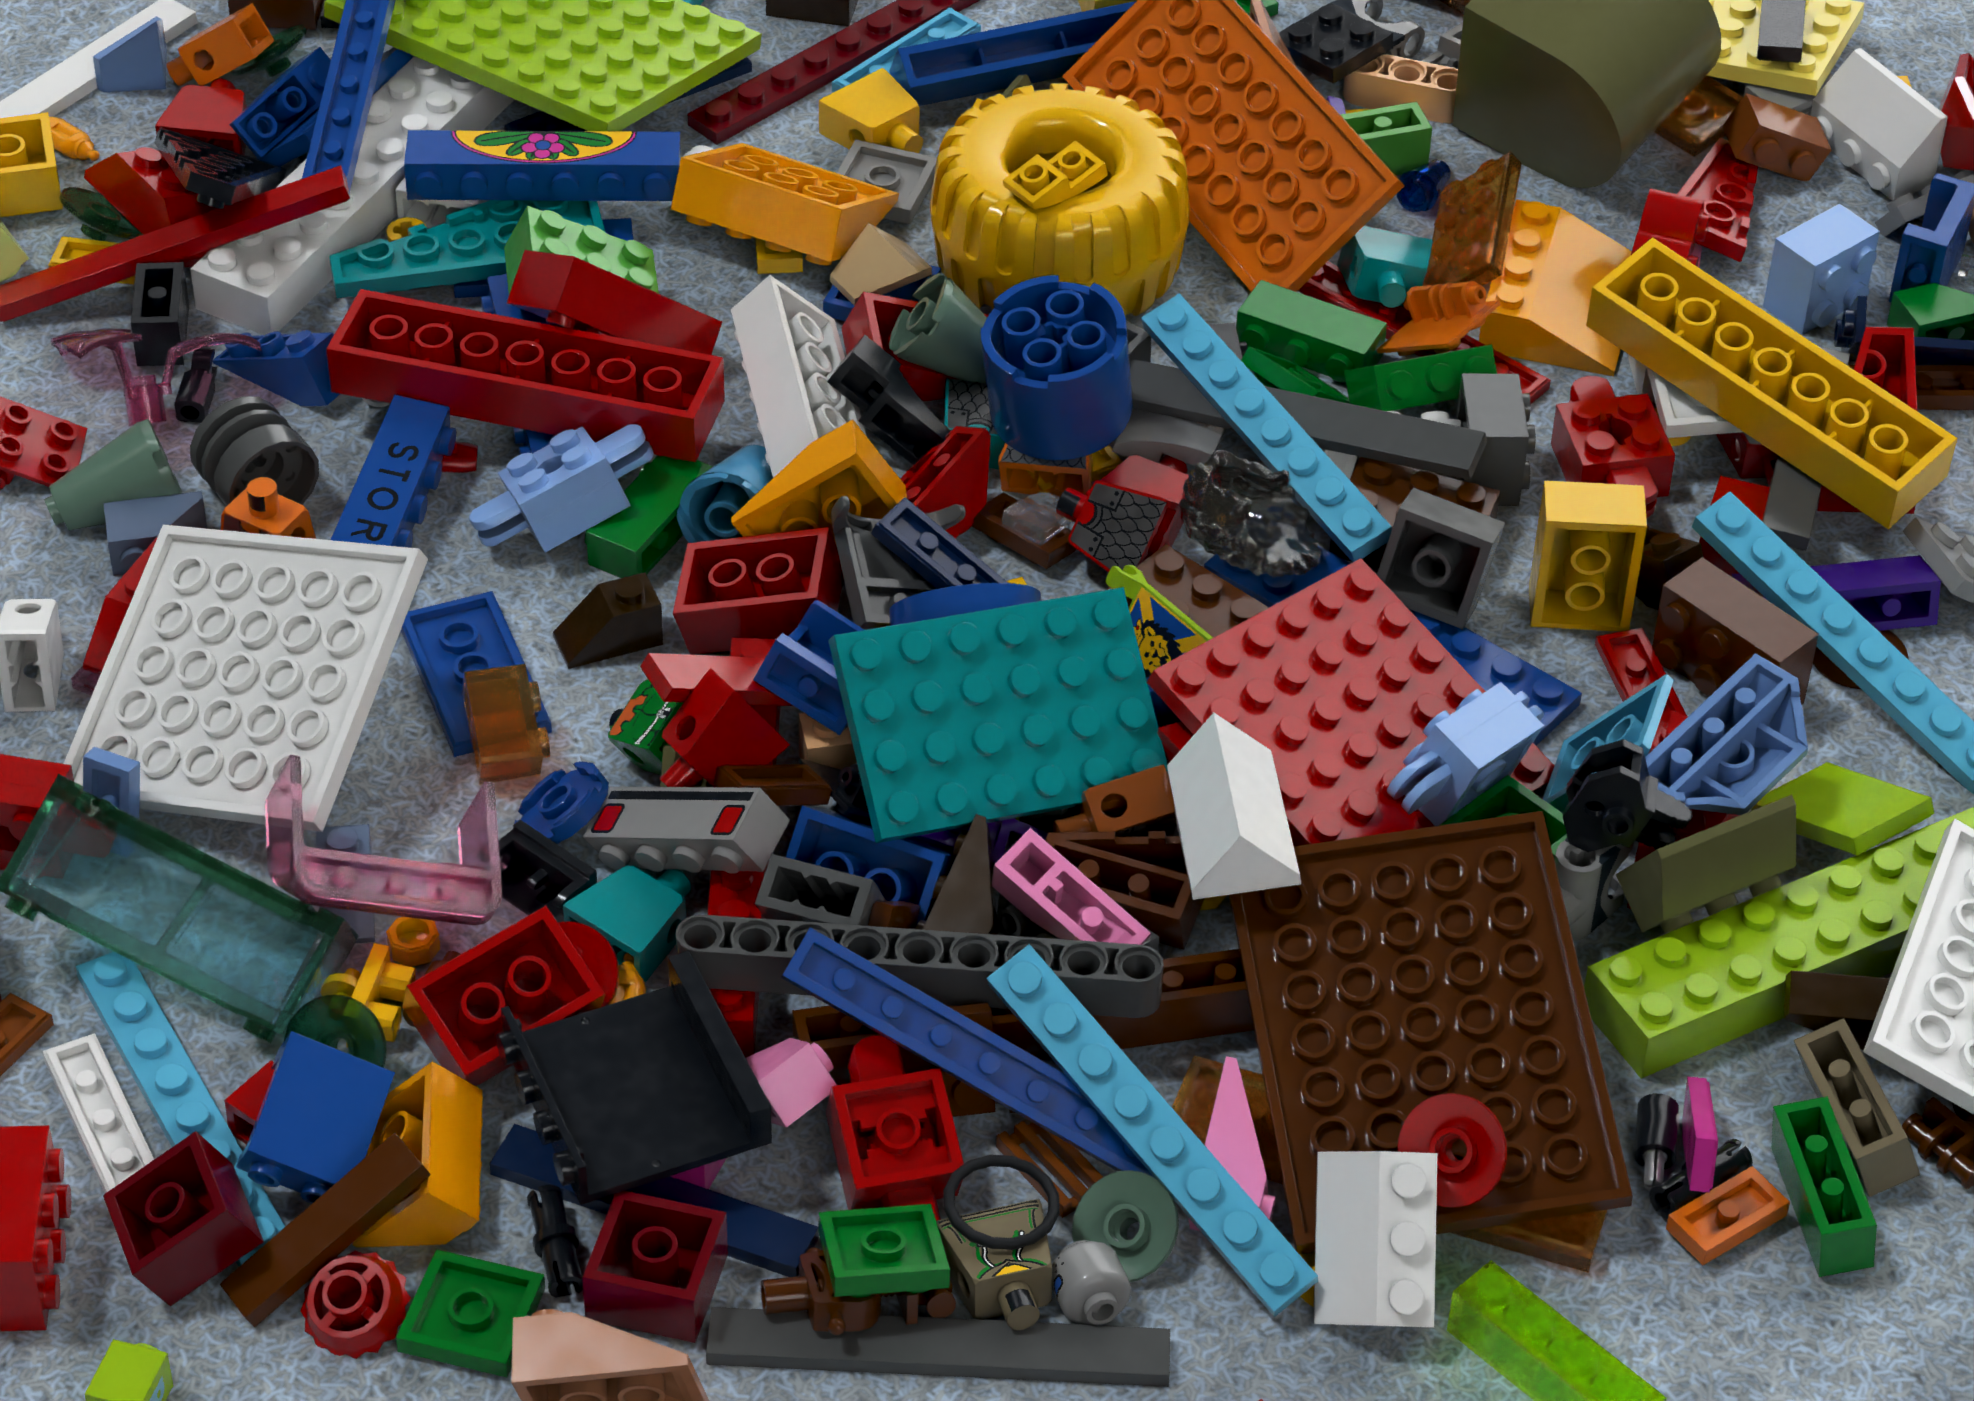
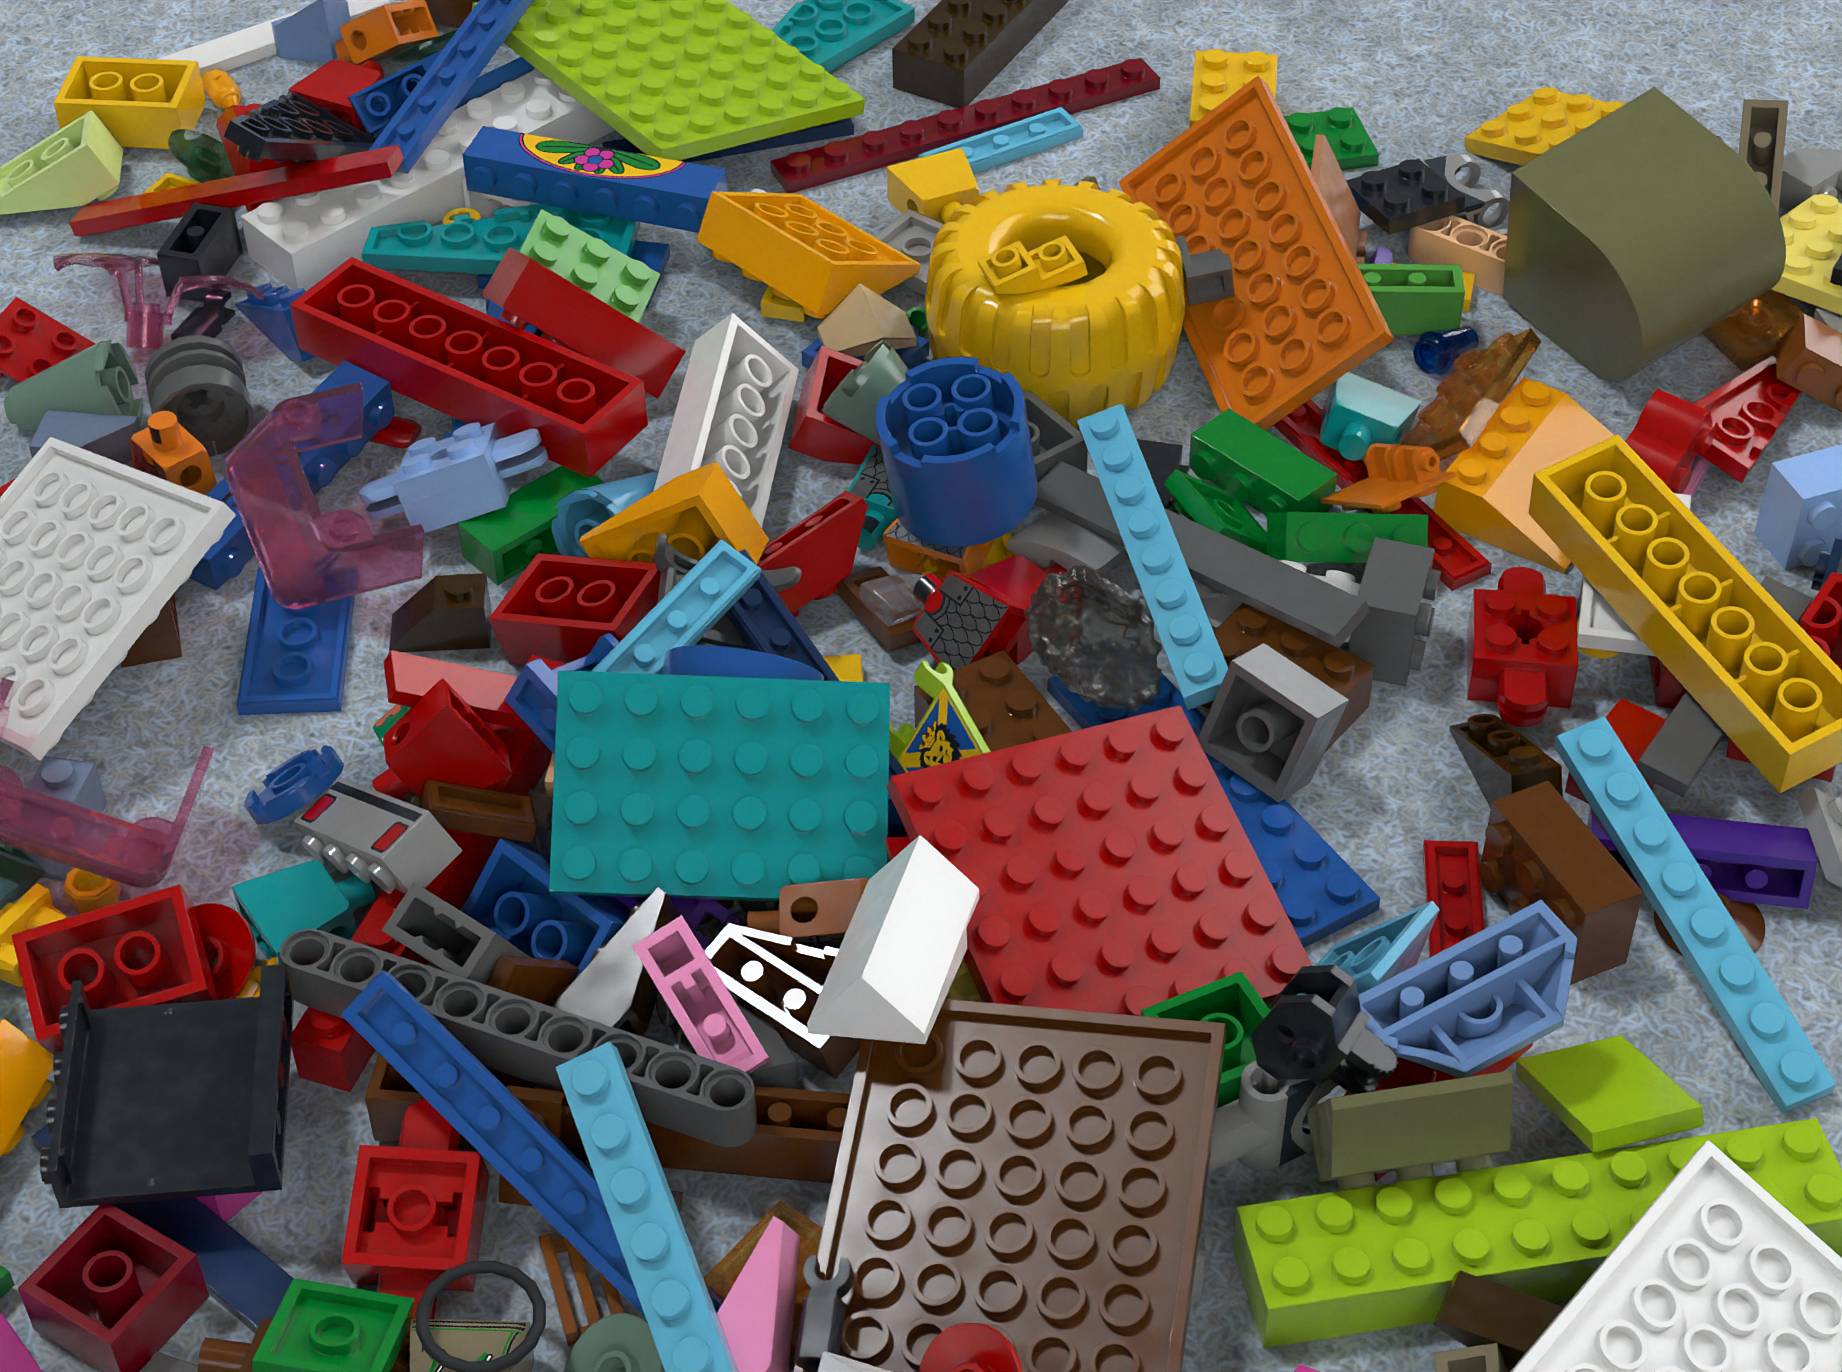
camera: 20 degrees right, 0 degrees up
clear orange brick [462,664,550,785] -> none
black hinge [482,820,597,922] -> none
black pin [527,1185,583,1298] -> none
bright pink slope [746,1038,837,1128] -> none
black slope [827,335,951,465] -> none
blue brick [889,1,1136,106] -> none
light blue brick [1387,682,1544,826] -> none
yellow brick [1529,481,1647,632] -> none
none -> clear pink windscreen [225,382,424,609]
none -> medium azure tile [592,539,762,674]
none -> bar [795,1256,854,1371]
none -> green hand [906,306,928,338]
none -> dark grey panel [1175,235,1234,306]

